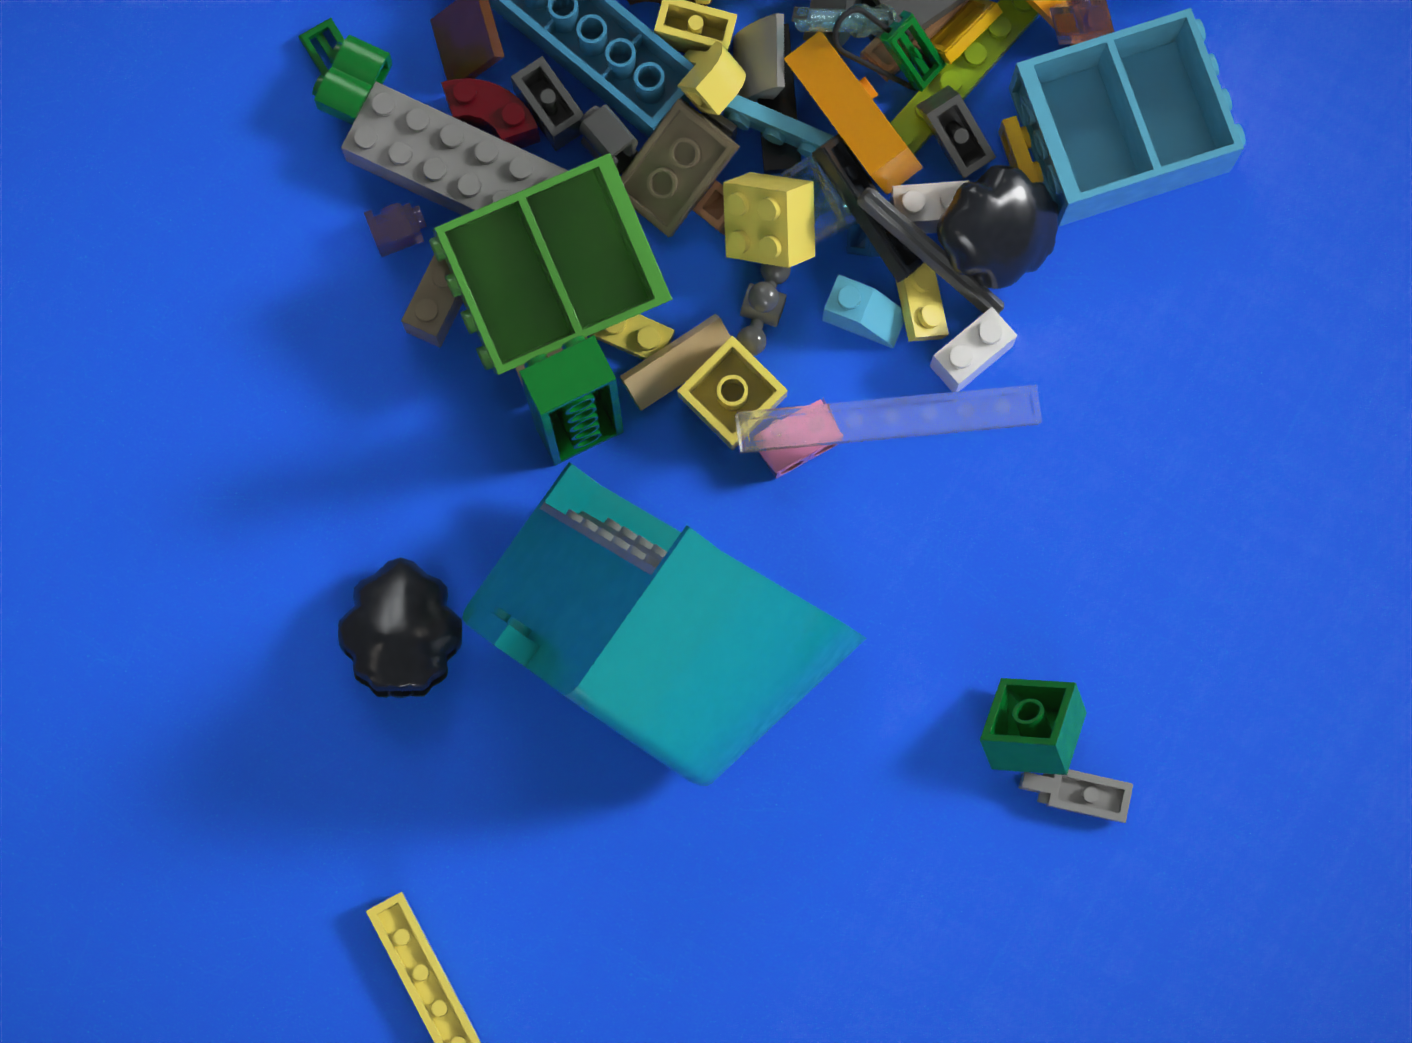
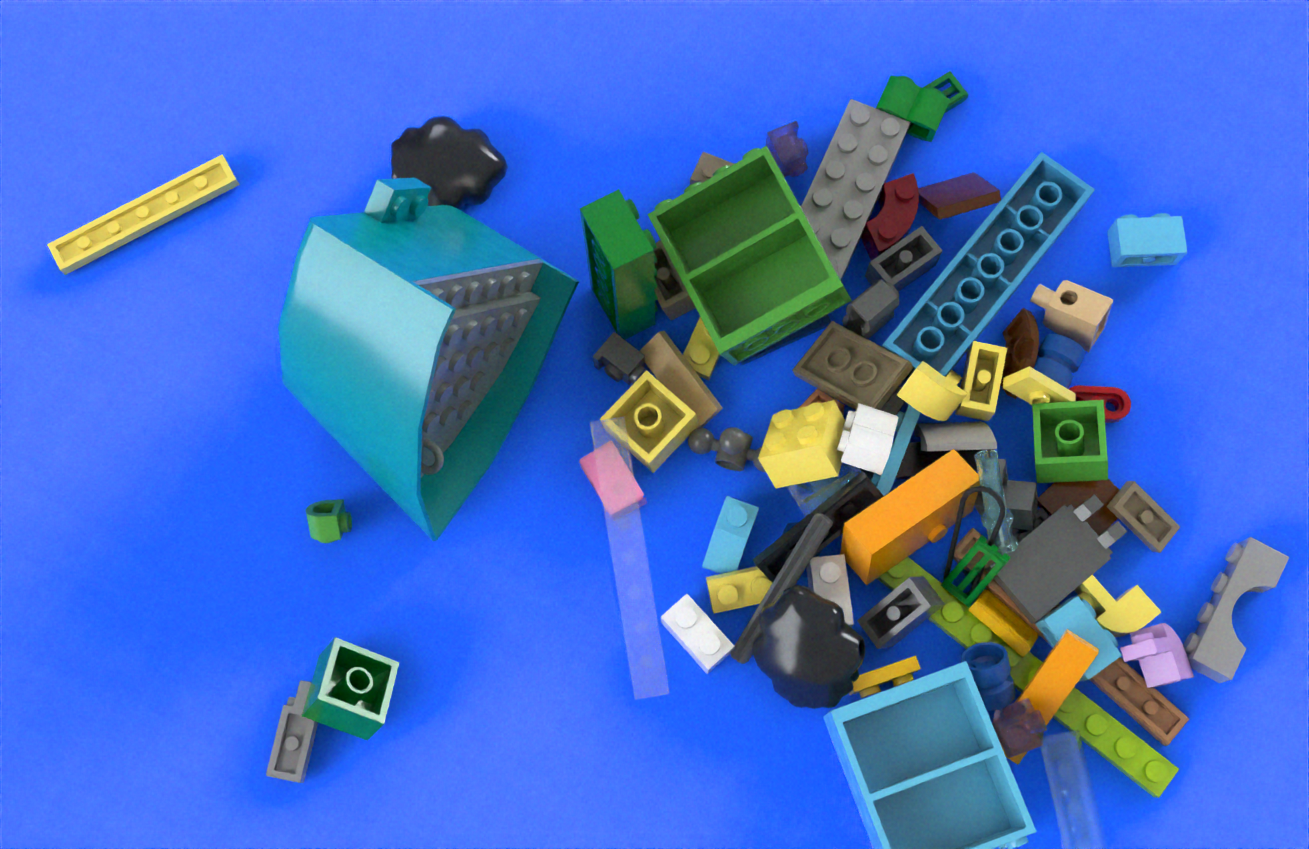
camera: 90 degrees right, 5 degrees down
none -> bright green plate [306,499,352,543]
none -> dark grey brick [593,332,646,385]
none -> white brick [837,403,898,475]
none -> blue wheel [961,642,1016,711]

